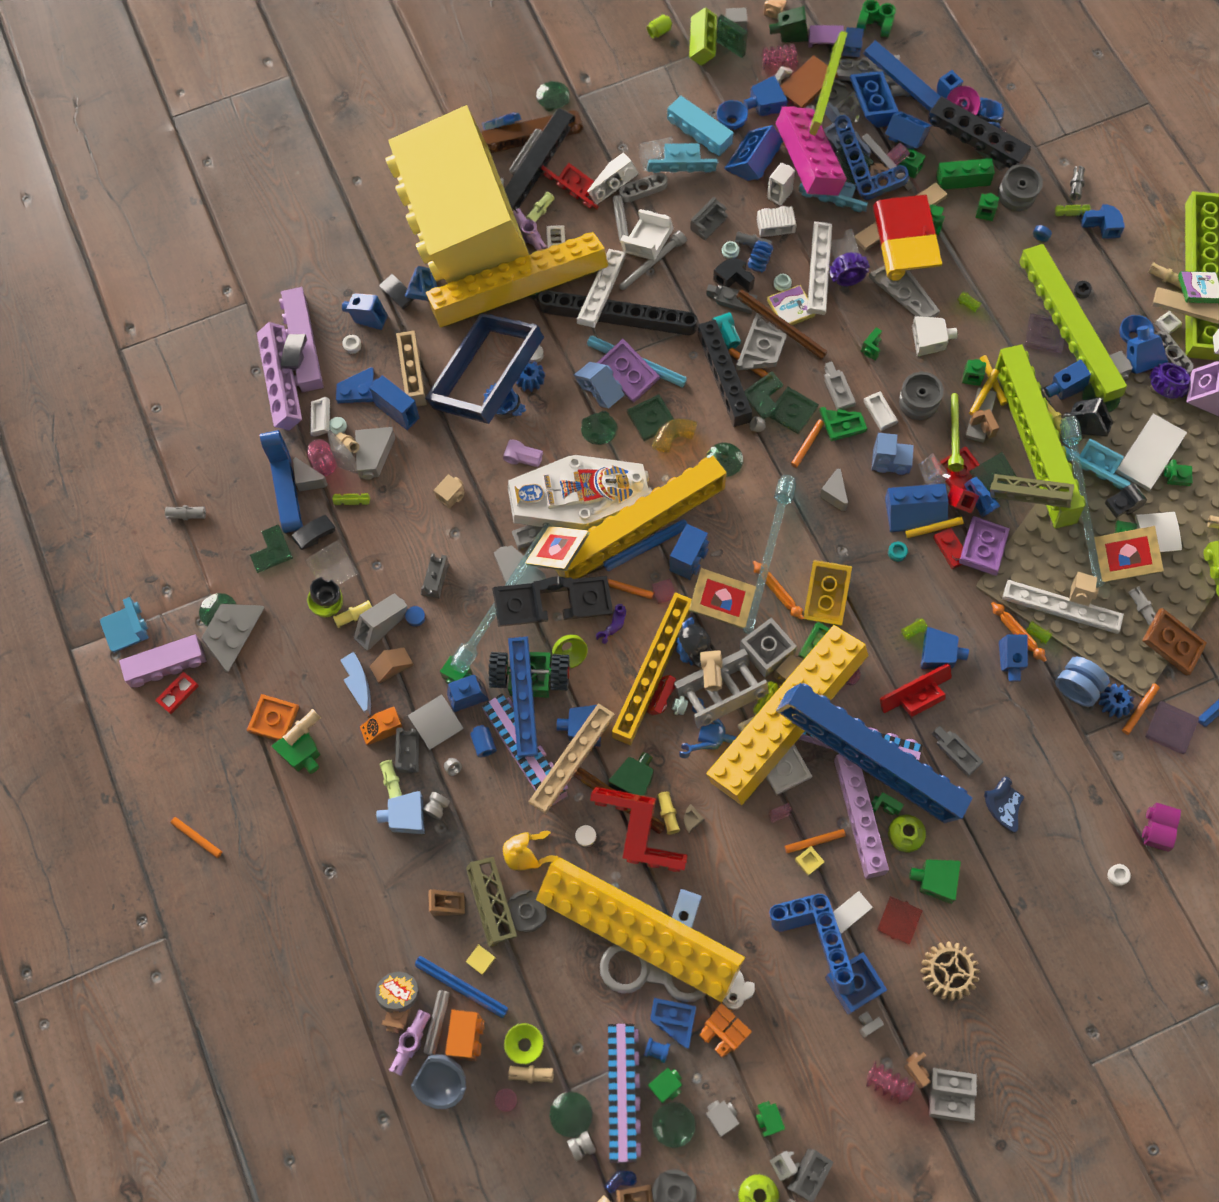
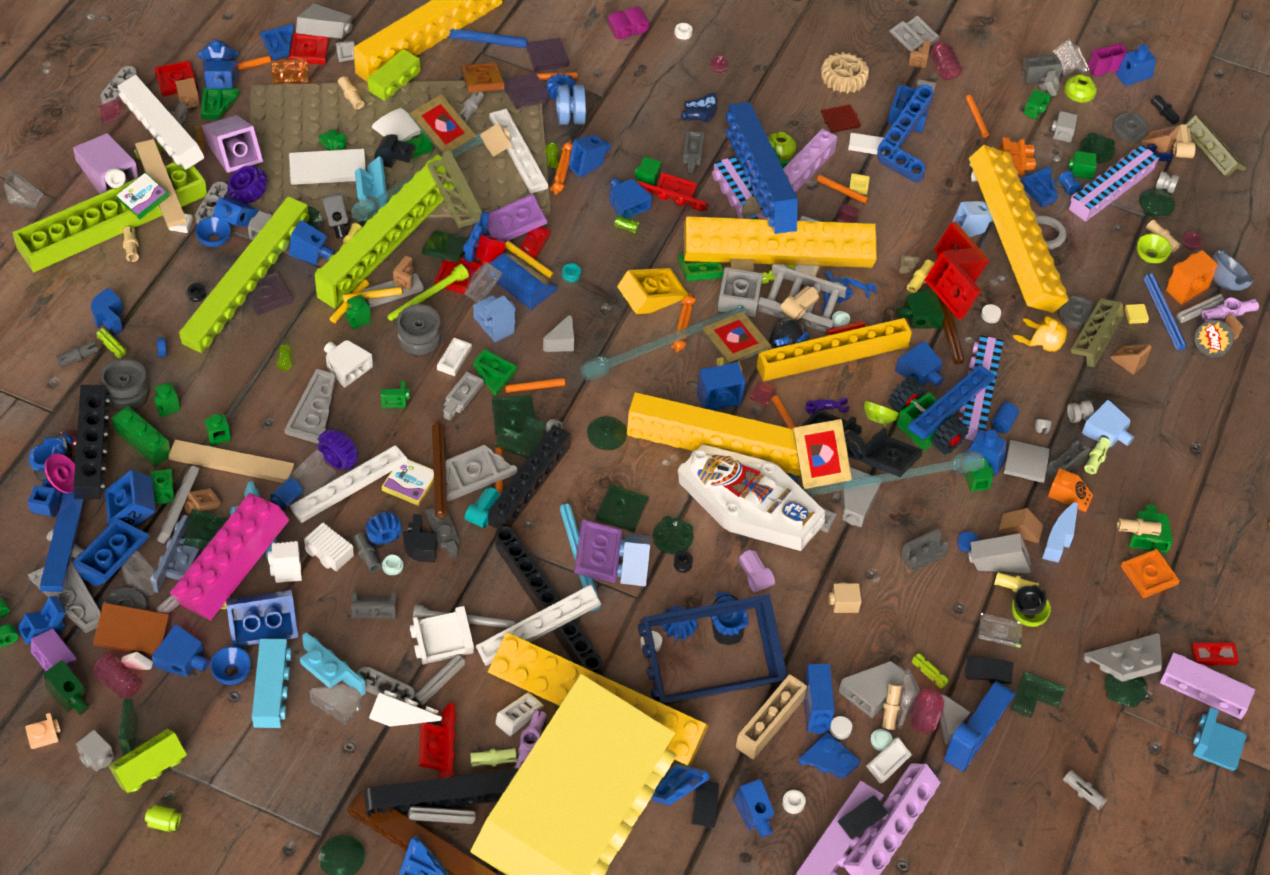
camera: 140 degrees left, 15 degrees down
tan tile [529,703,615,814] -> none
clear yellow cylinder [652,418,697,453] -> none
light aqua plate [774,274,792,291] -> none
lime tile [809,31,847,136] -> none
blue beam [834,115,909,200] -> none
door [873,194,942,281] -> none
clear pink tile [887,143,910,165] -> none
green torso [909,860,961,904] -> none
none -> blue brick [270,478,303,510]
none -> tile [503,72,550,110]
none -> green brick [634,157,662,186]
none -> black bush [673,551,693,573]
none -> clear pink tile [710,56,728,73]
none -> white tile [829,716,852,740]
none -> orange bar [965,95,989,138]

